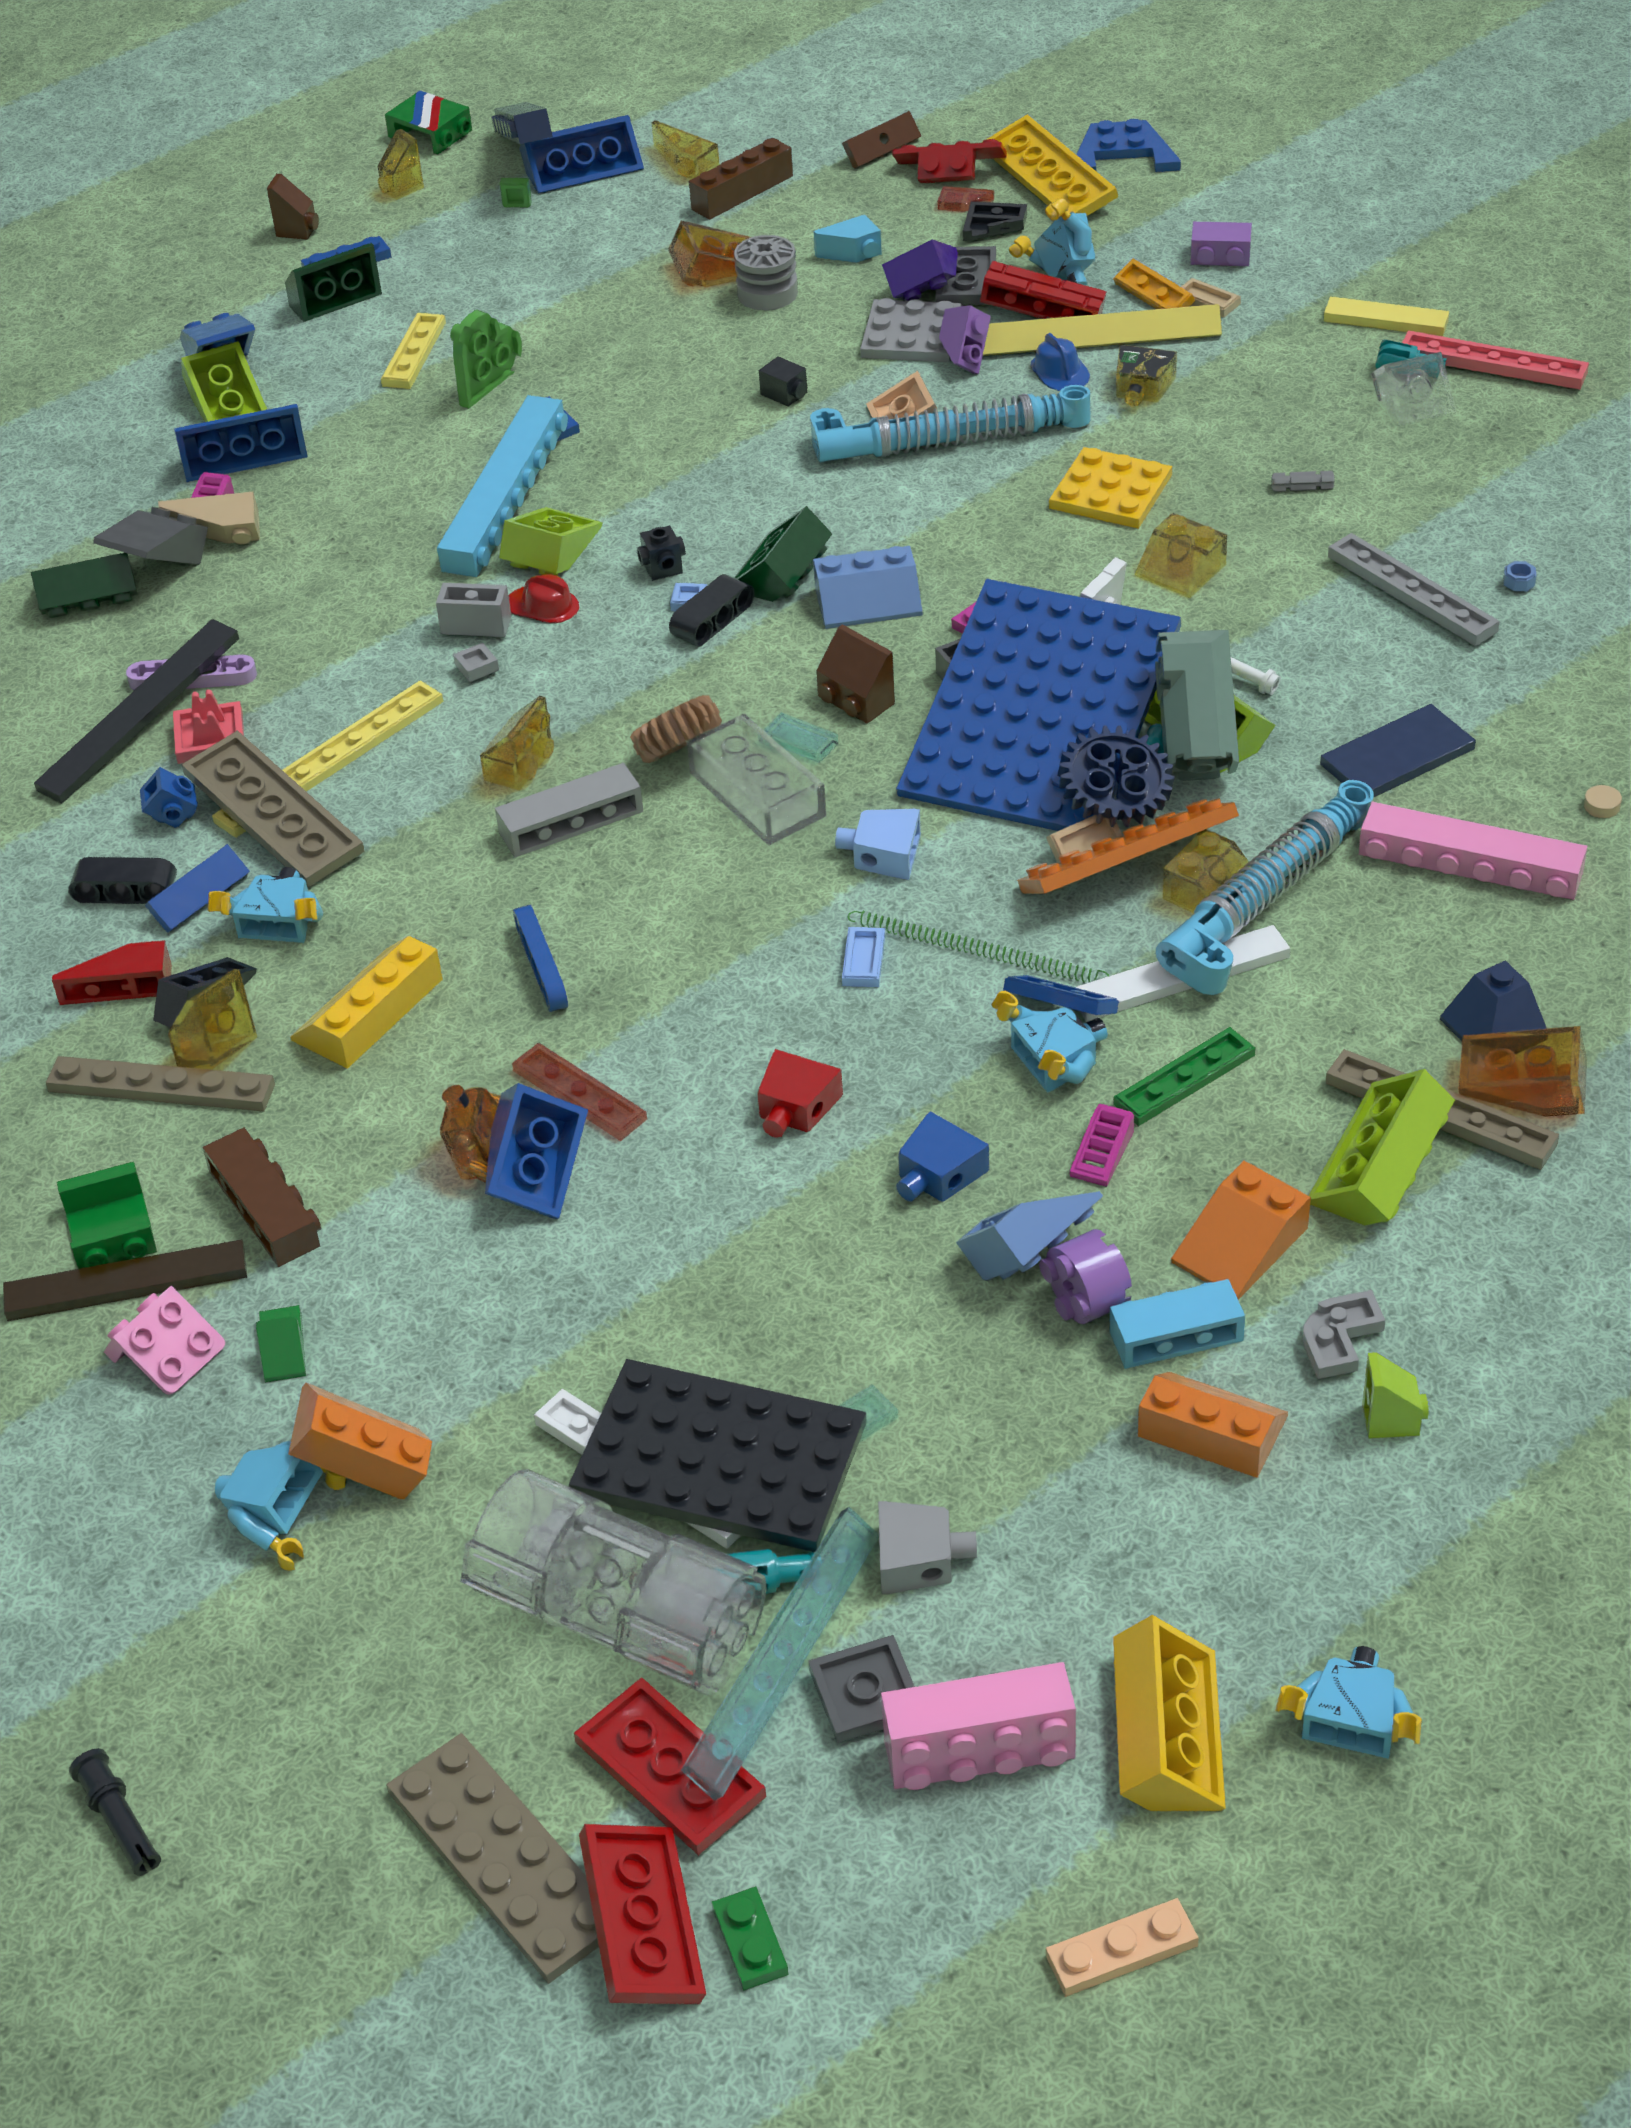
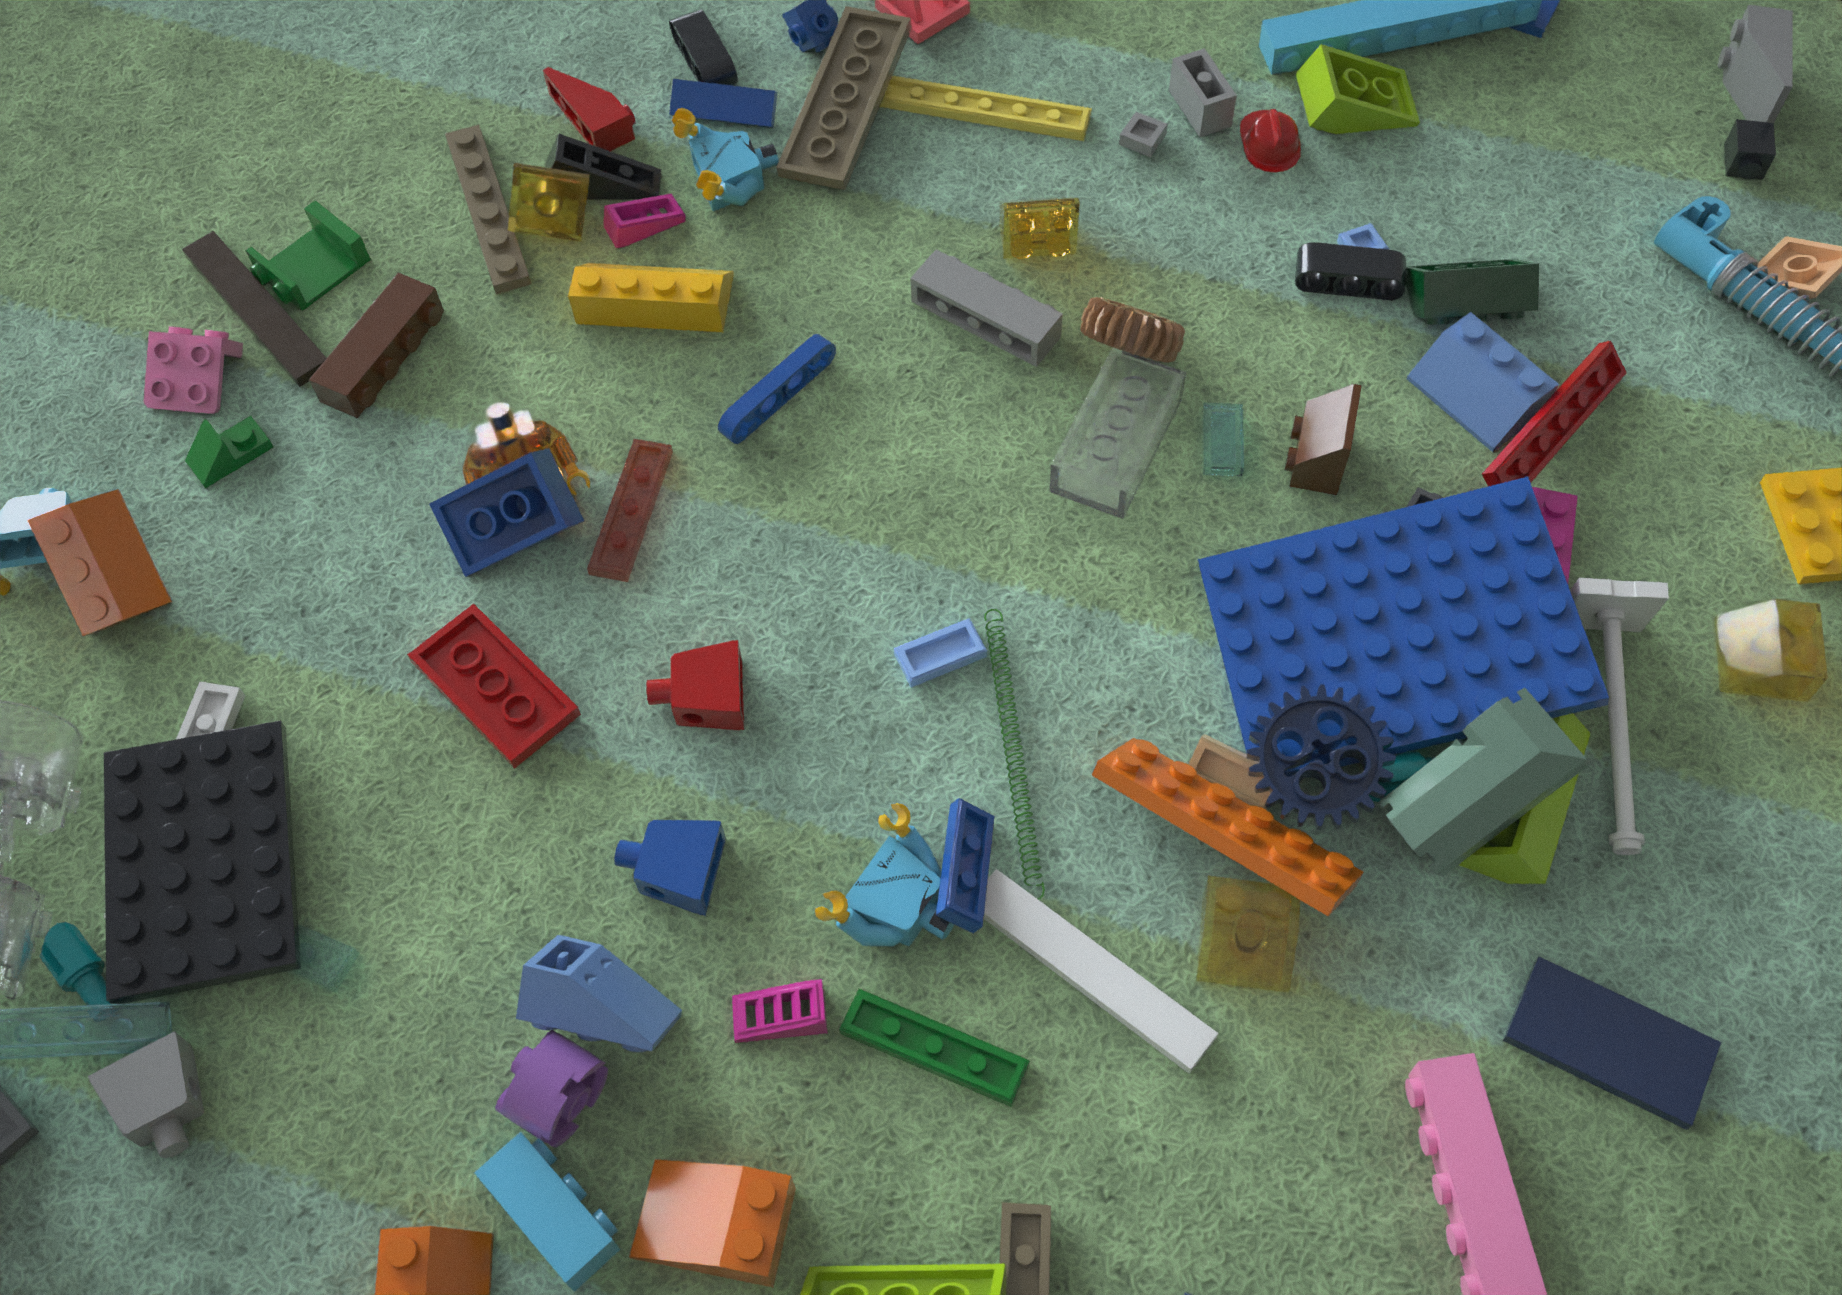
camera: 60 degrees right, 15 degrees up
black brick [637,525,686,581] -> none
light blue torso [835,809,921,880] -> none
medium azure piece [1156,780,1374,995] -> none
none -> red plate [407,603,581,769]
none -> dark pink slope [603,193,686,248]
none -> red tile [1482,341,1627,487]
none -> light grey slope [1718,5,1793,123]

